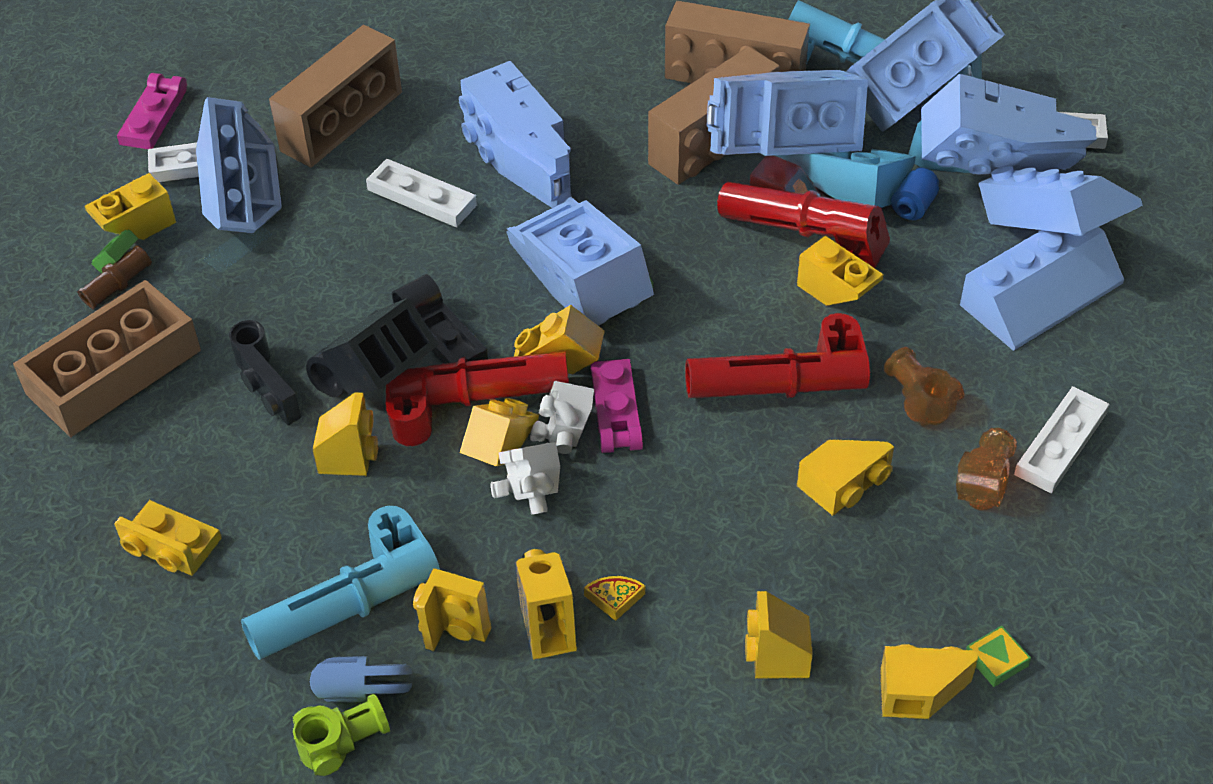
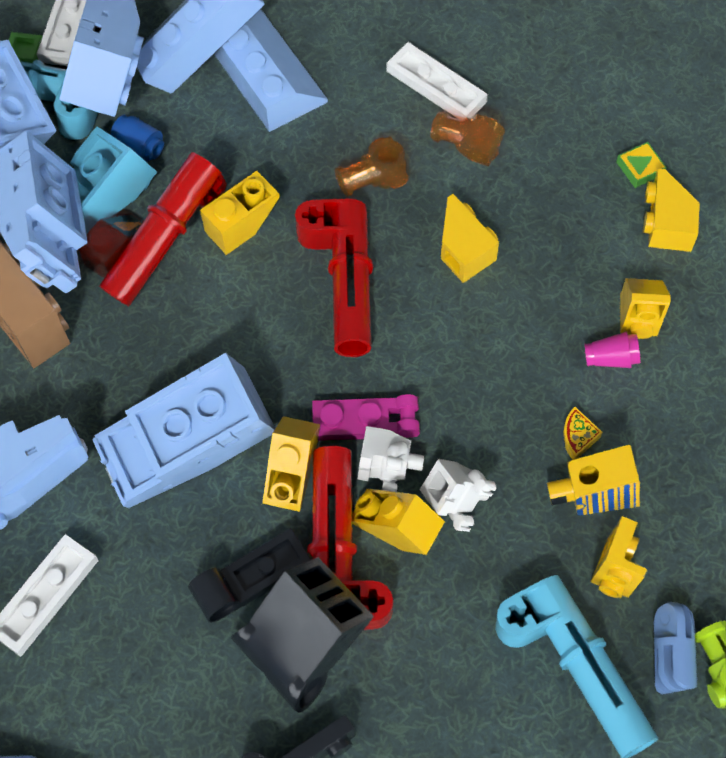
camera: 85 degrees left, 15 degrees up
yellow slope [313,392,378,476] -> none
none -> dark pink cone [584,331,640,368]

